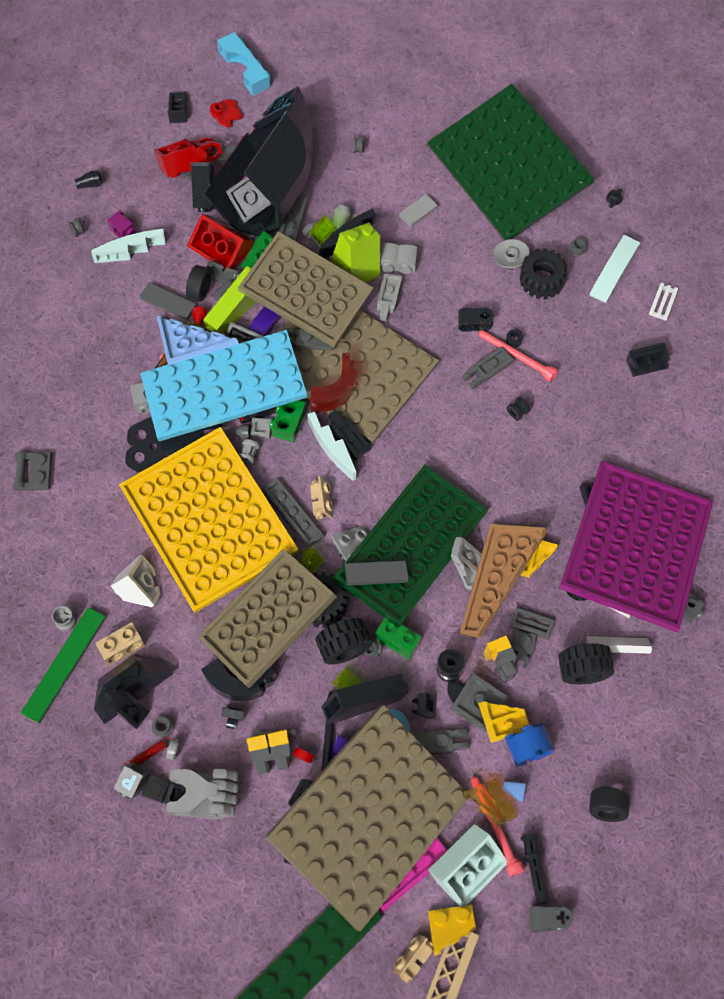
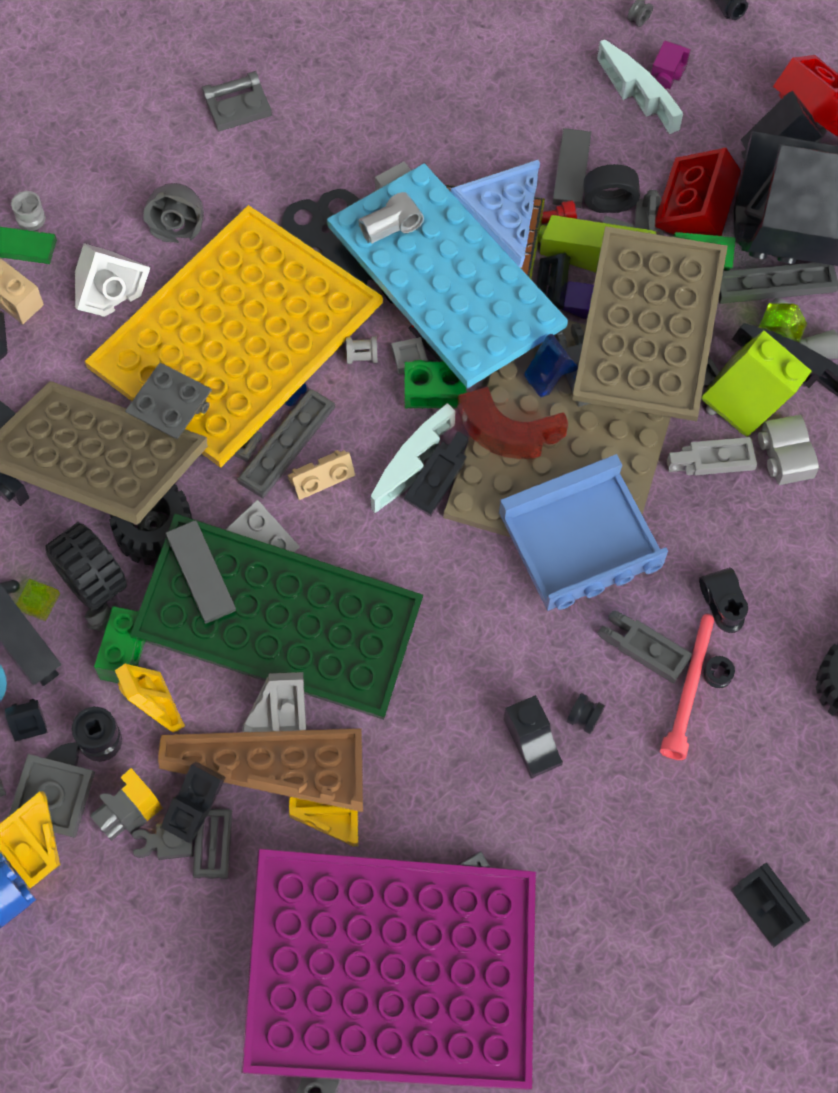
camera: 70 degrees right, 0 degrees up
dark grey hinge [236,424,250,440] -> none
clear neon green tile [297,547,323,574] -> none
black tyre [558,643,614,685] -> none
white tile [586,636,652,654] -> none
none -> yellow wing [115,664,185,733]
none -> dark grey hinge [125,362,212,440]
none -> dark grey cylinder [143,183,204,243]
none -> black slope [160,761,226,843]
none -> light grey piece [358,192,424,244]
none -> medium blue panel [499,454,668,611]
none -> black arch [504,695,563,778]
none -> clear blue slope [523,334,578,398]

